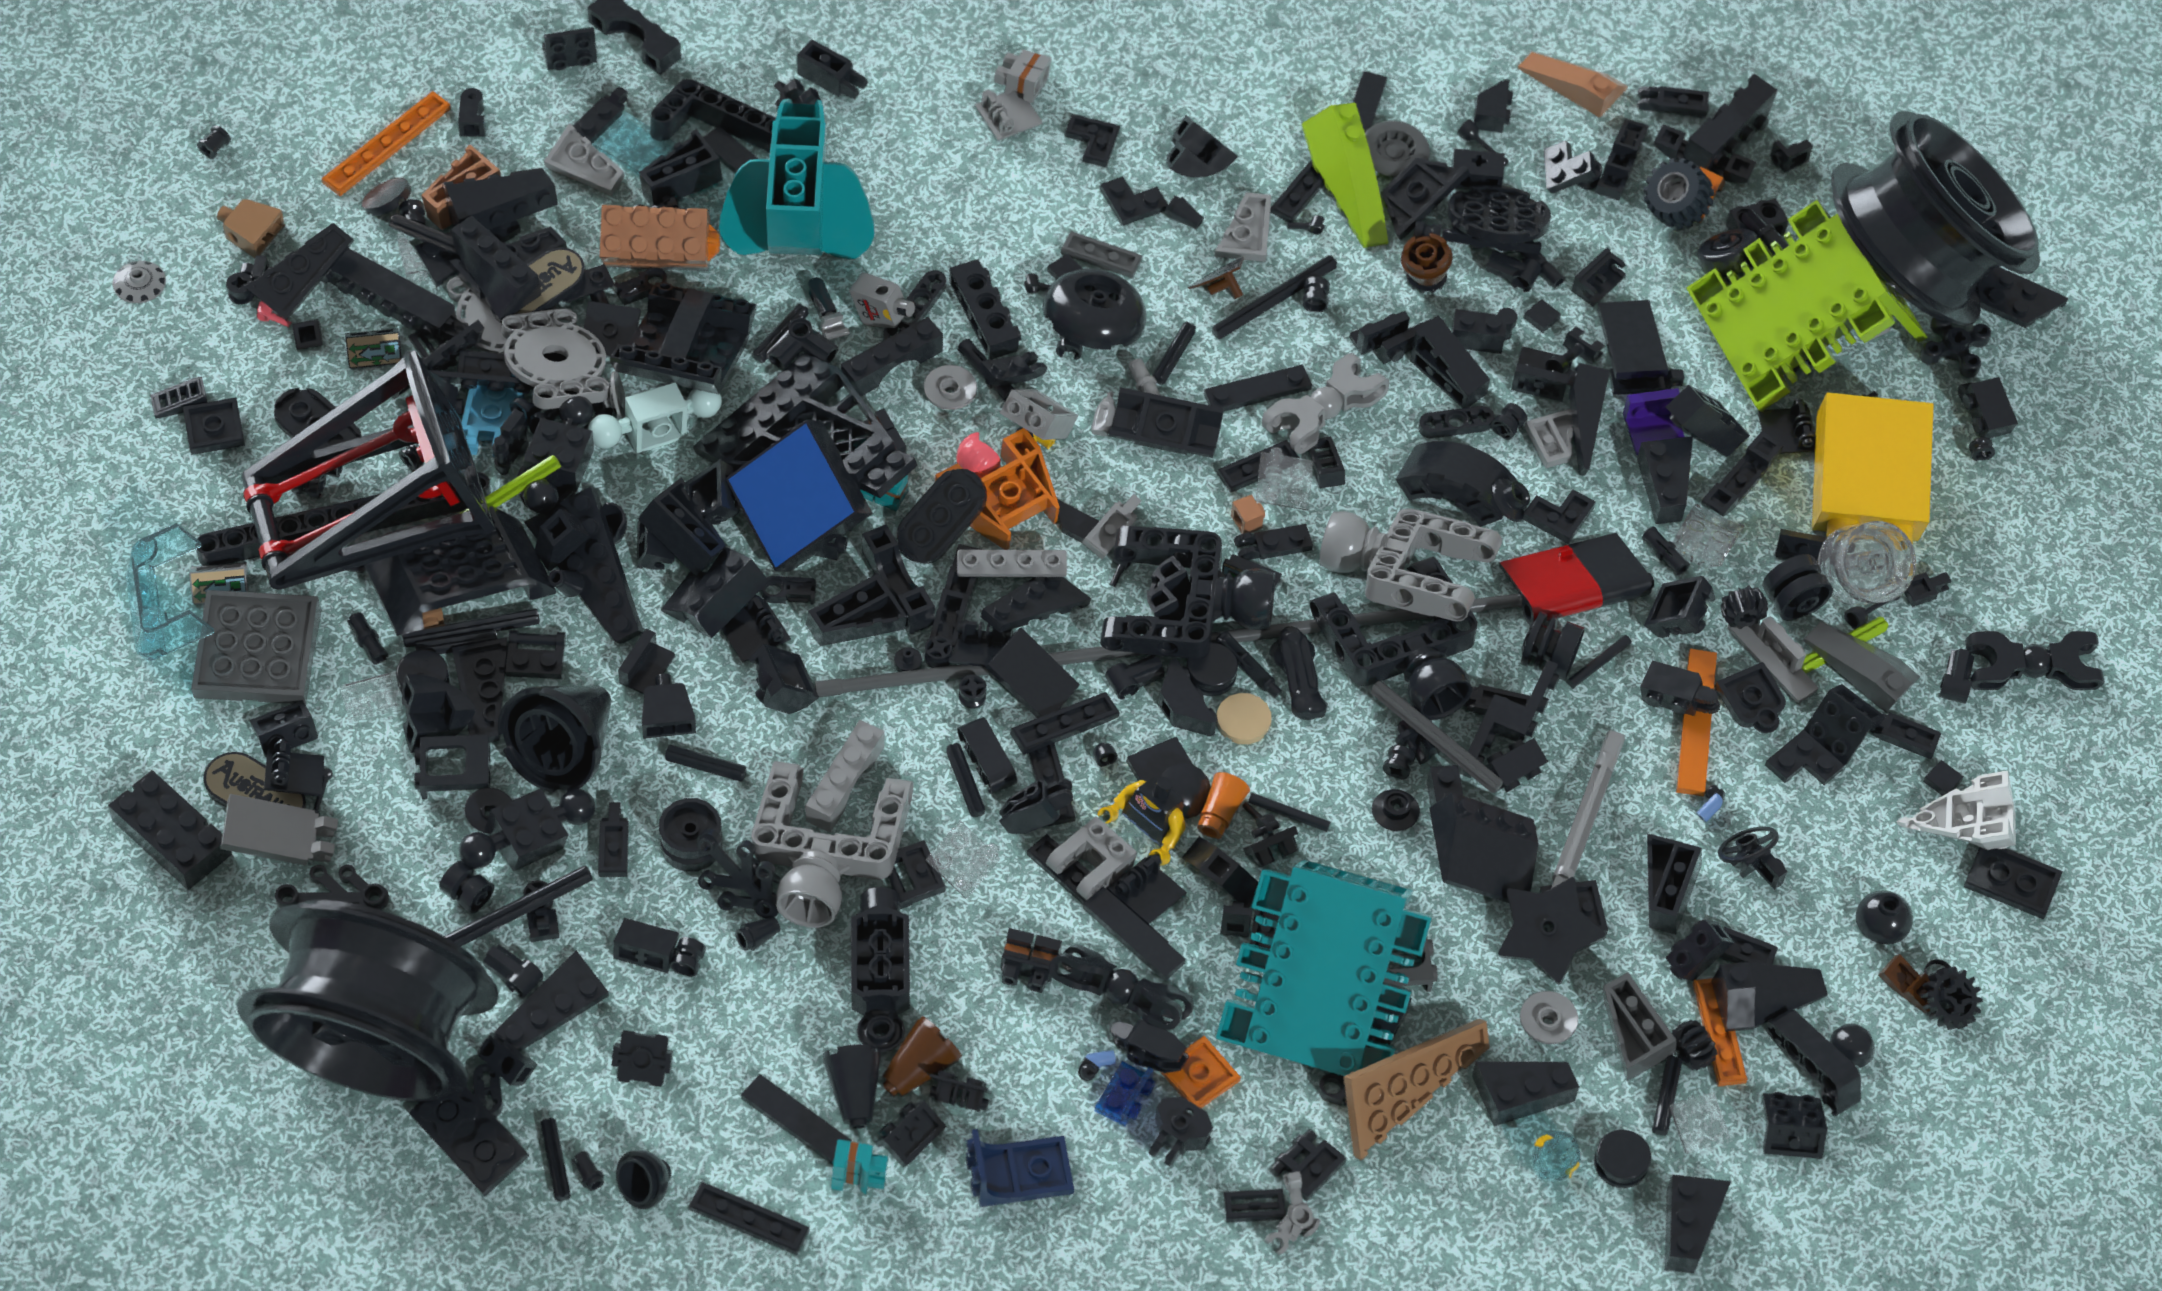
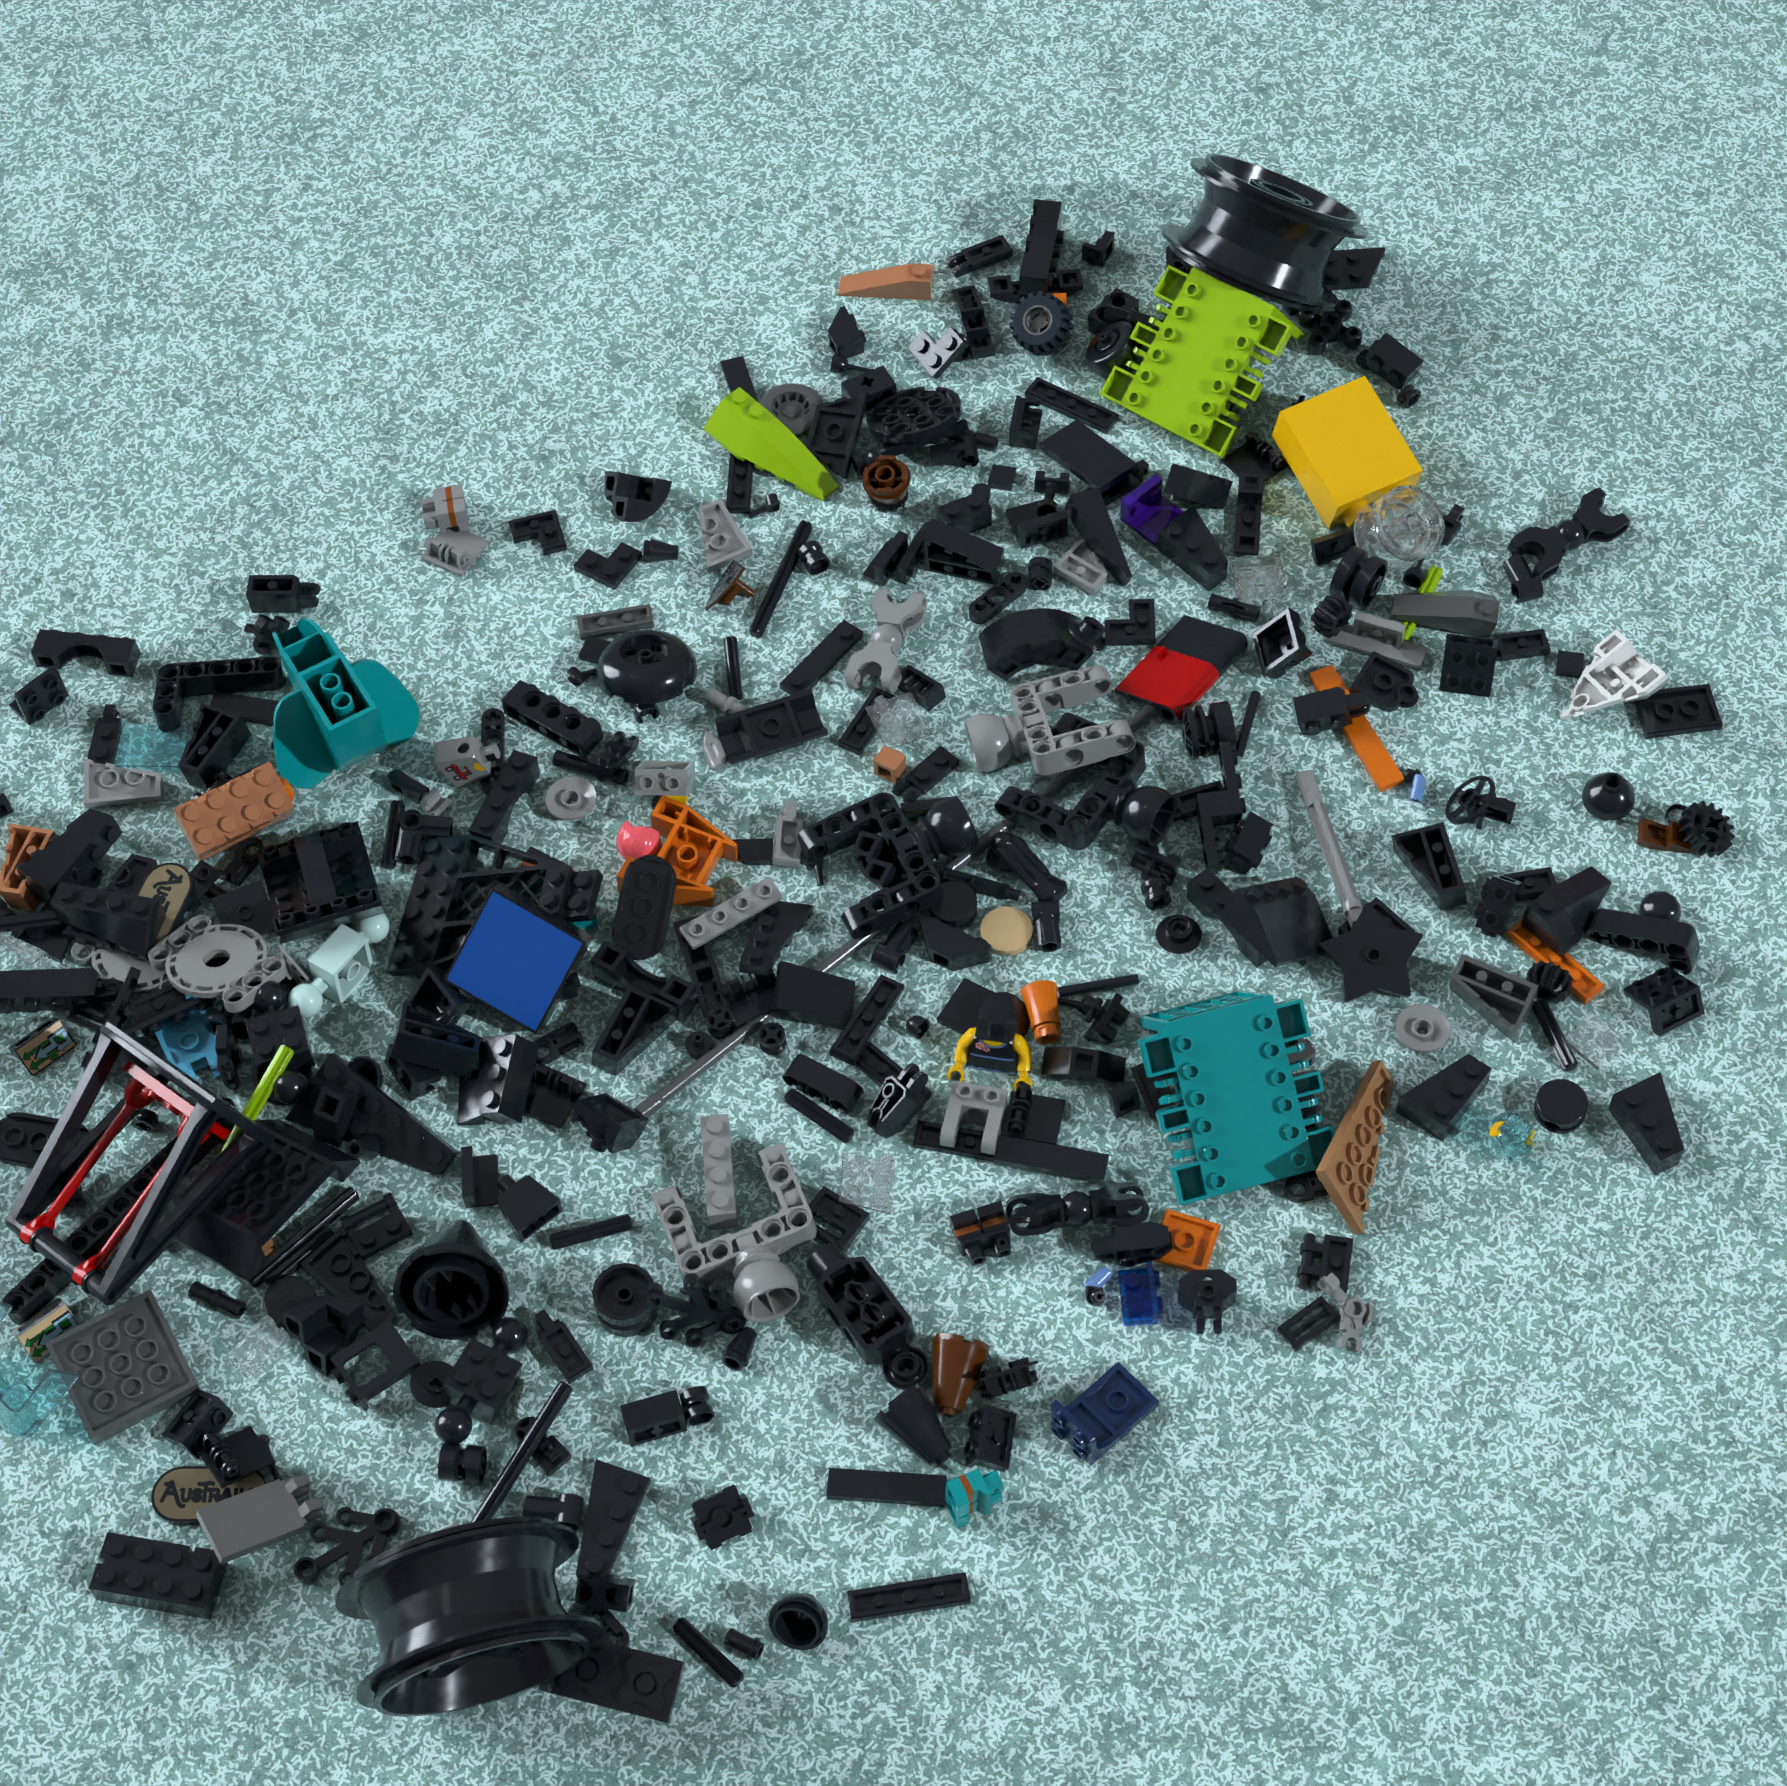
camera: 25 degrees left, 0 degrees up
dark grey axle [1371,681,1503,793] -> none
black plate [1765,730,1845,786] -> none
none -> black tile [1025,377,1119,434]
none -> black piece [1031,900,1061,952]

